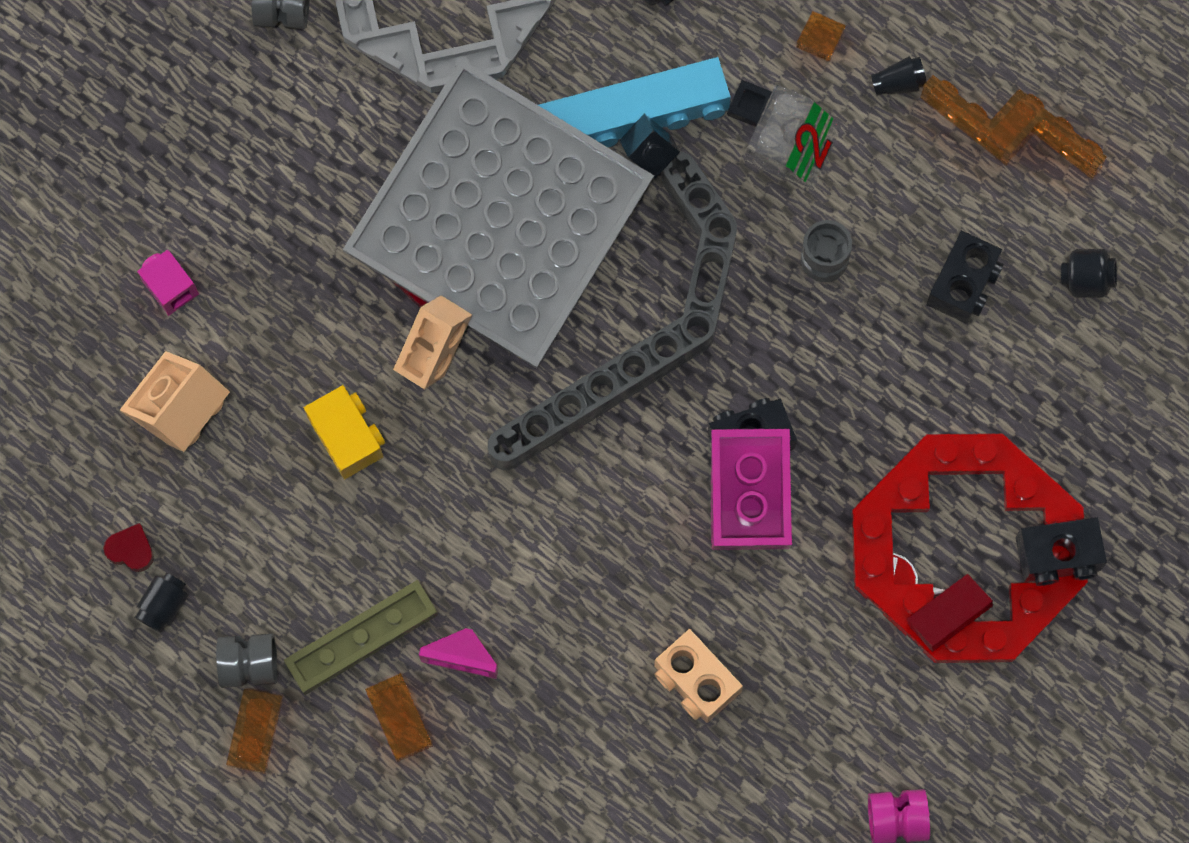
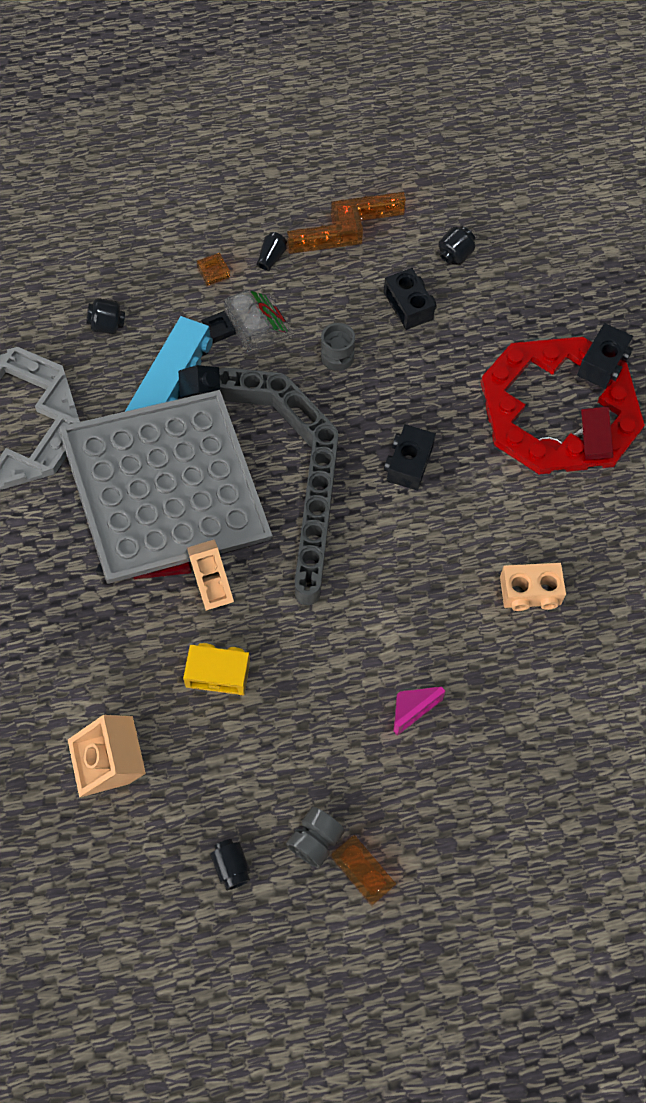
camera: 55 degrees left, 10 degrees down
dark red tile [103,523,154,572] -> none
dark pink brick [137,250,199,316] -> none
olive plate [284,580,438,696] -> none
clear orange plate [365,673,433,762] -> none
dark pink slope [711,429,792,550] -> none

